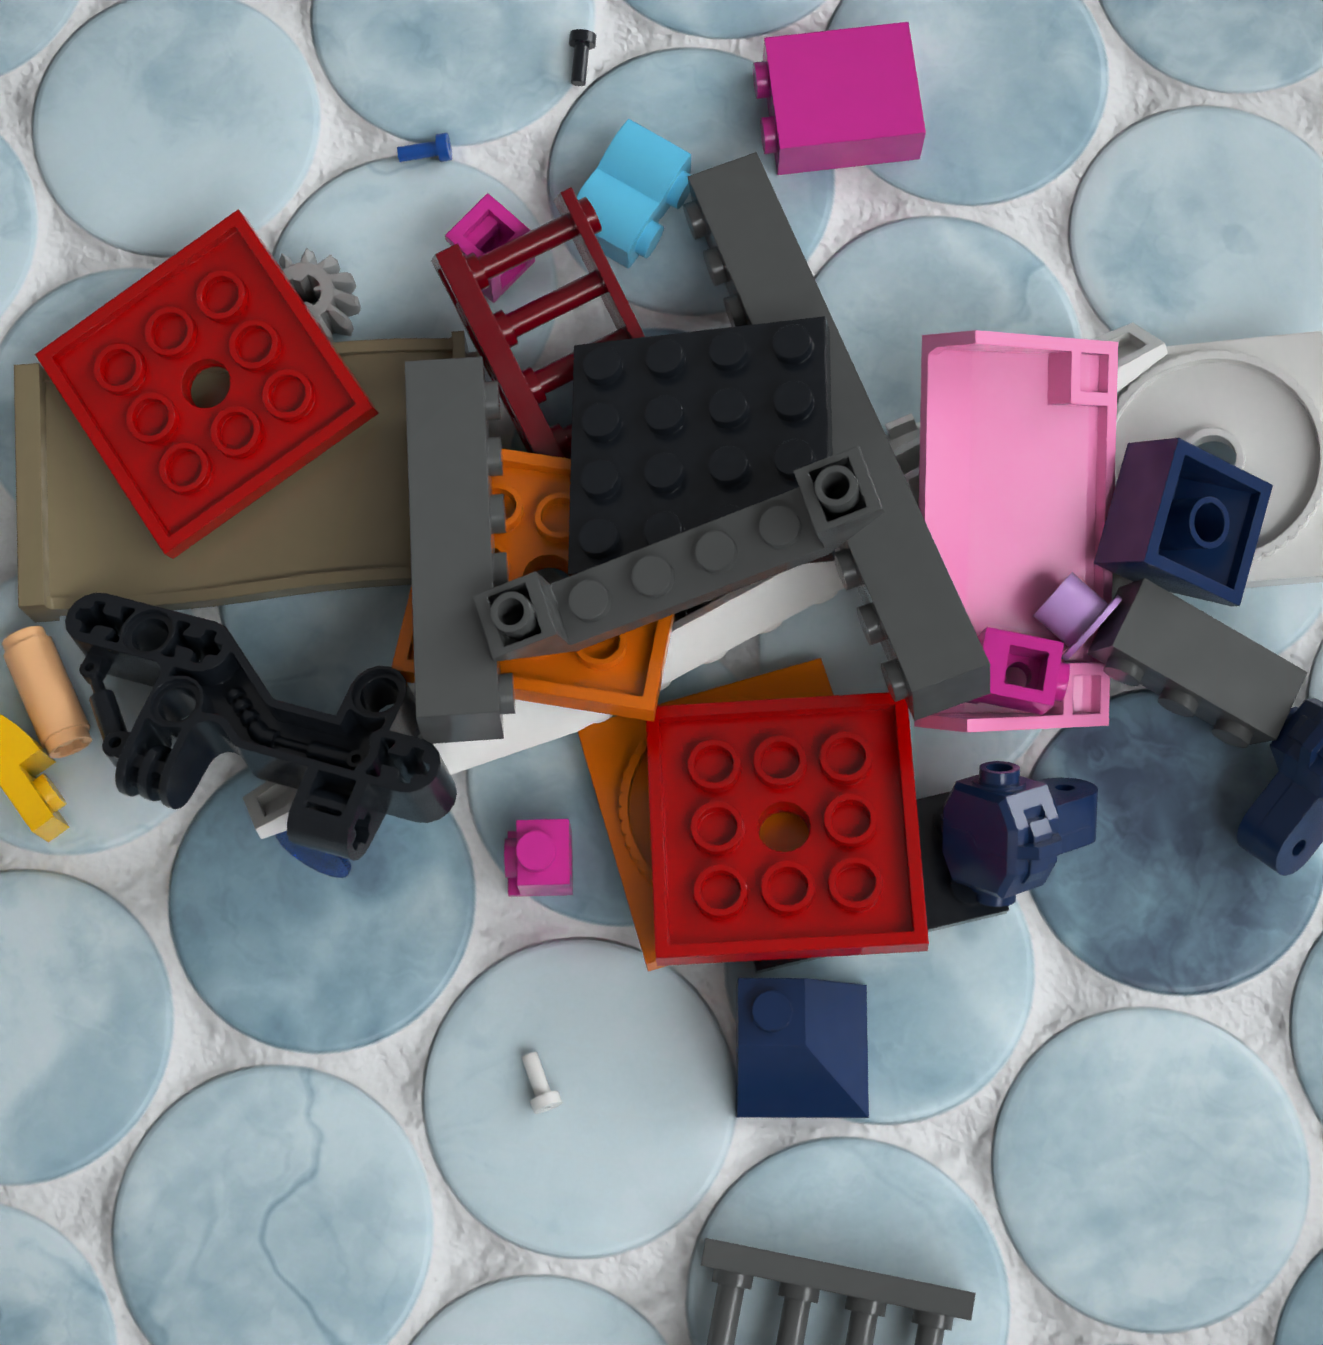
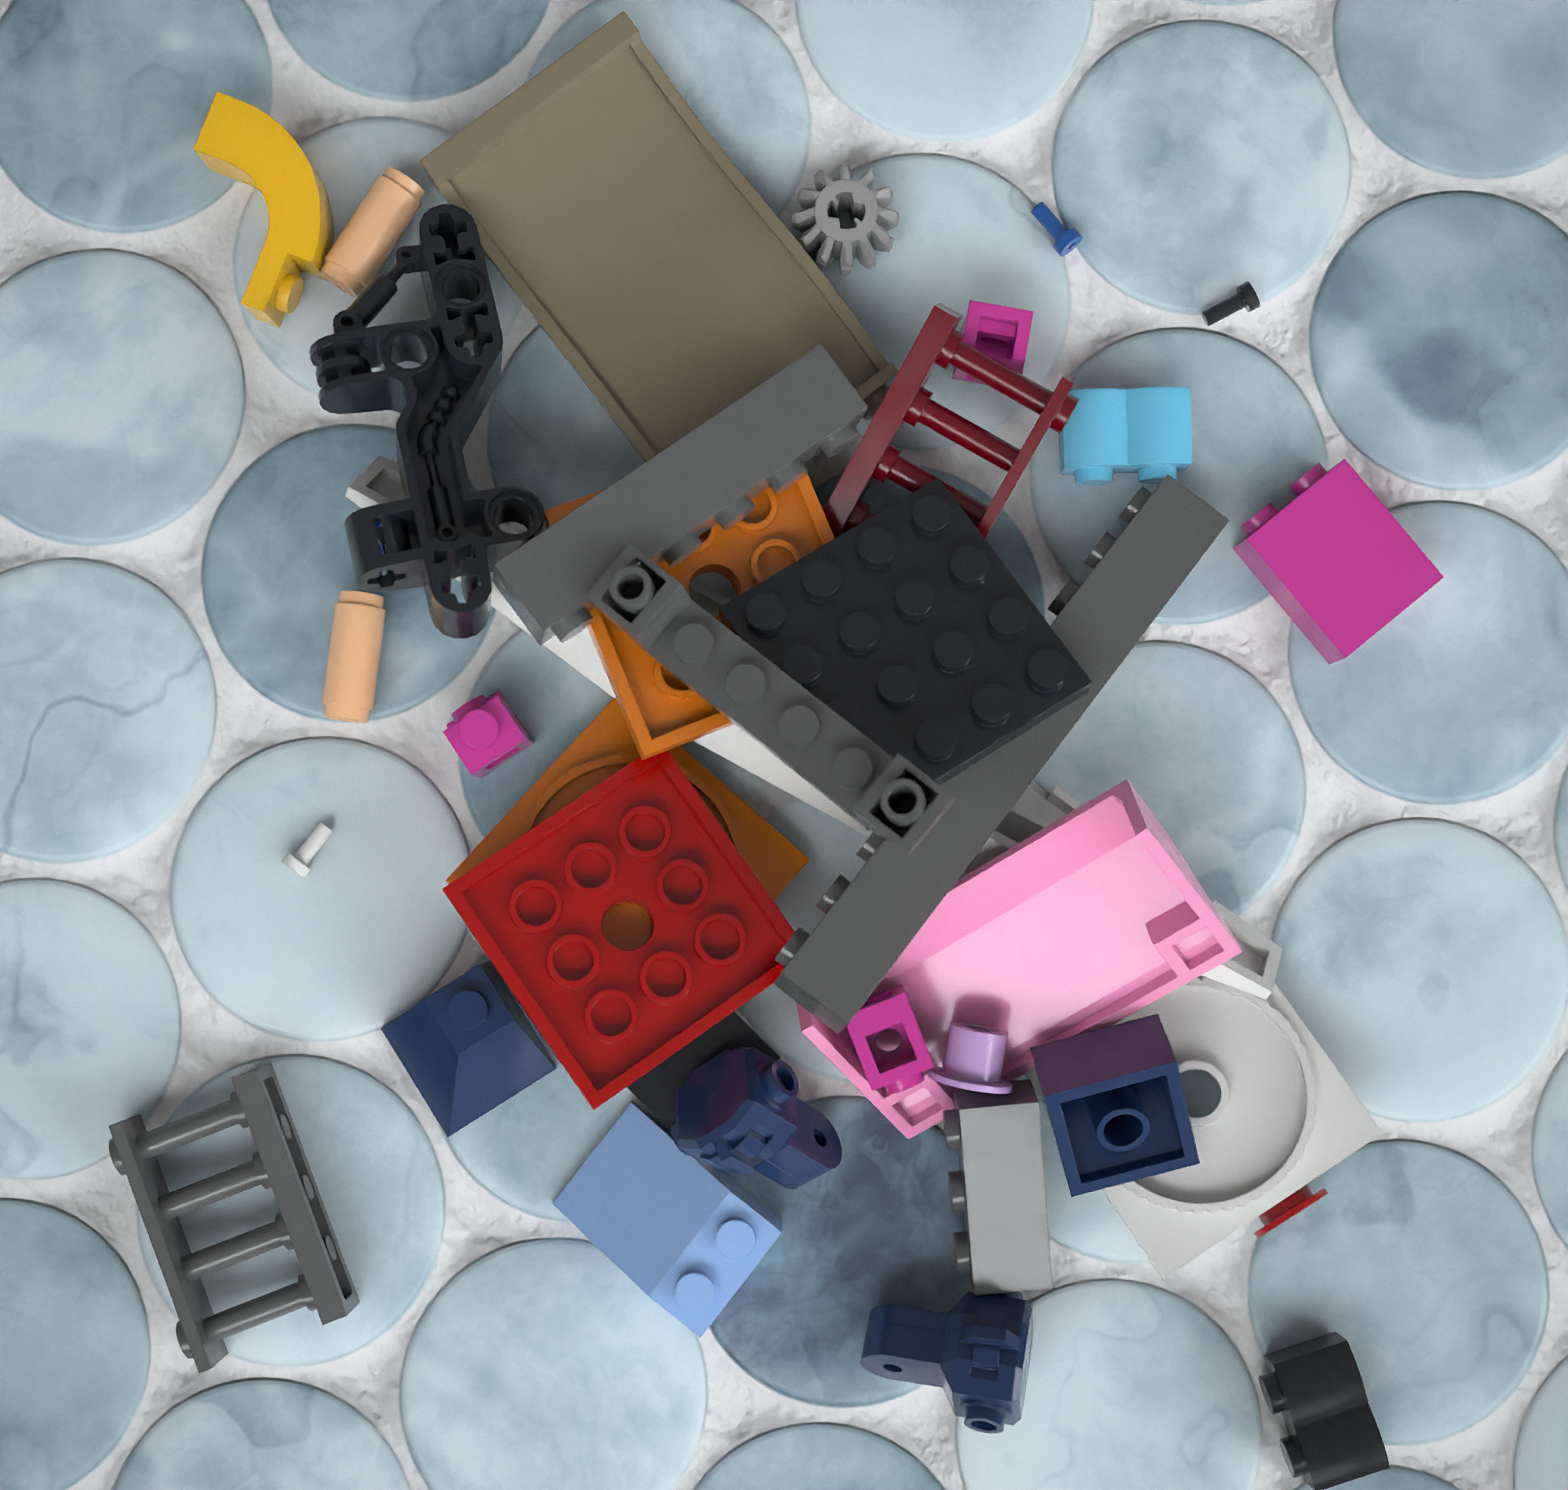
camera: 55 degrees right, 10 degrees up
red piece [35,209,379,559] -> none
none -> light nougat piece [322,591,386,723]
none -> light blue slope [552,1101,782,1338]

